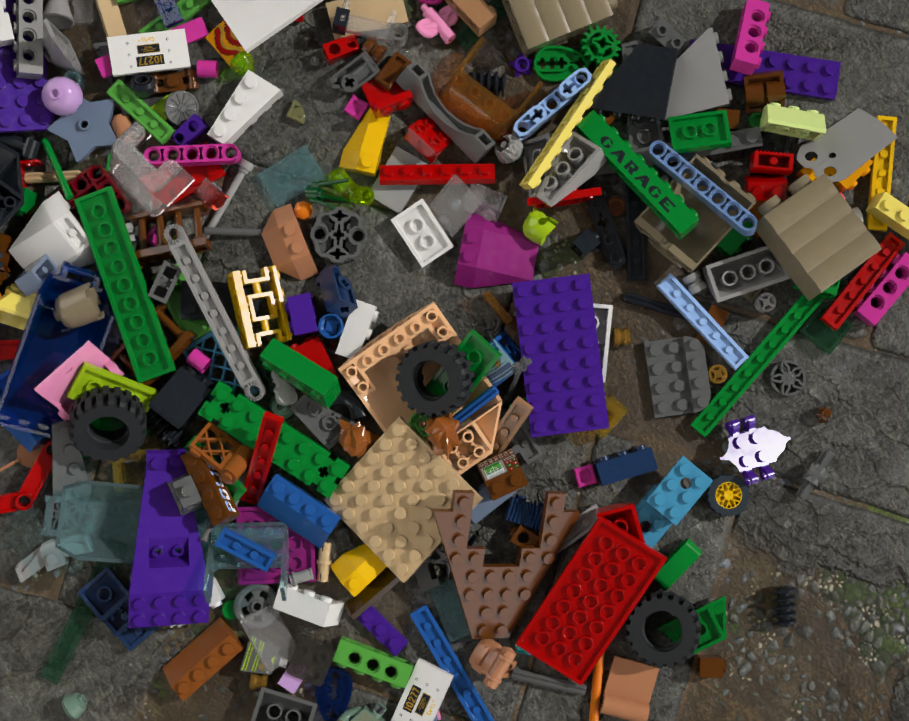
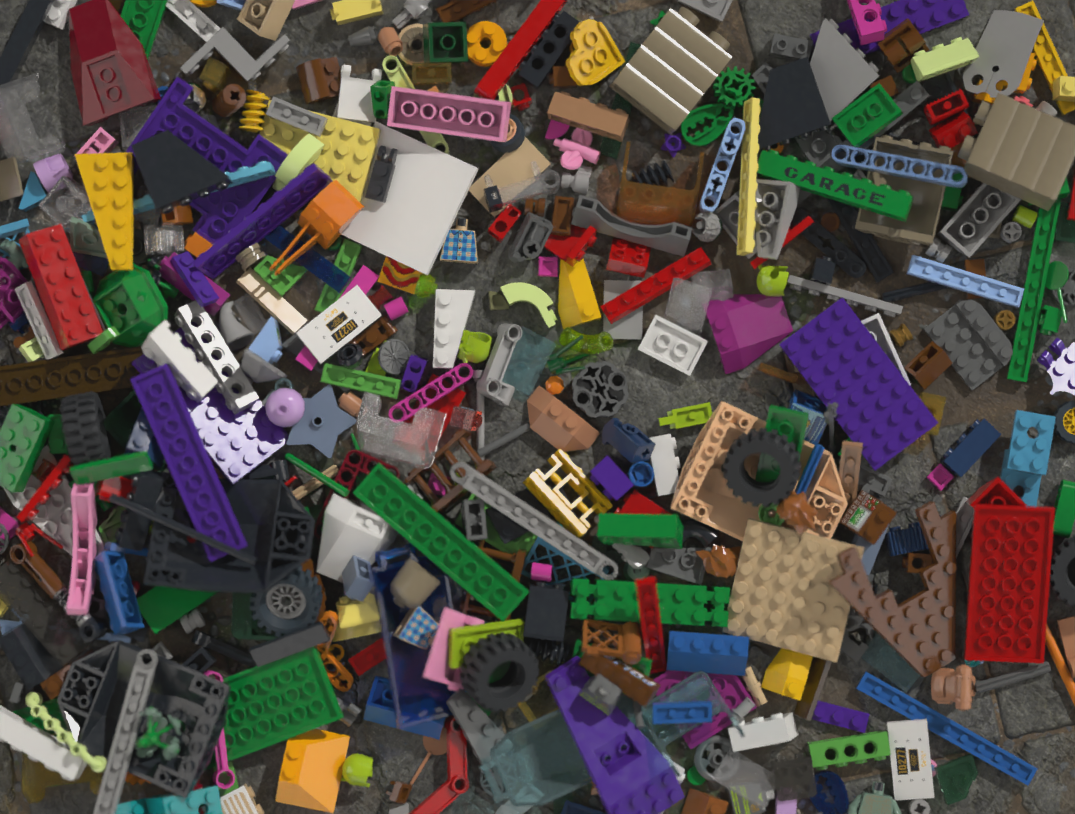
camera: 25 degrees left, 0 degrees up
none -> light blue slope [249,317,283,364]
none -> clear red bush [368,284,393,310]
none -> torso [393,606,439,650]
none -> torso [440,218,478,264]
none -> lime helmet [457,330,492,363]
none -> light grey piece [476,323,522,406]
none -> yellowish green arch [500,282,557,329]
none -> light grey piece [560,165,592,194]
none -> lime hinge [658,402,712,429]
none -> light grey plate [786,275,903,317]
none -> reddish brown brick [904,341,952,390]
none -> lime beam [1012,205,1038,229]
none -> green brick [1038,305,1062,336]
none -> green piece [1045,261,1069,324]

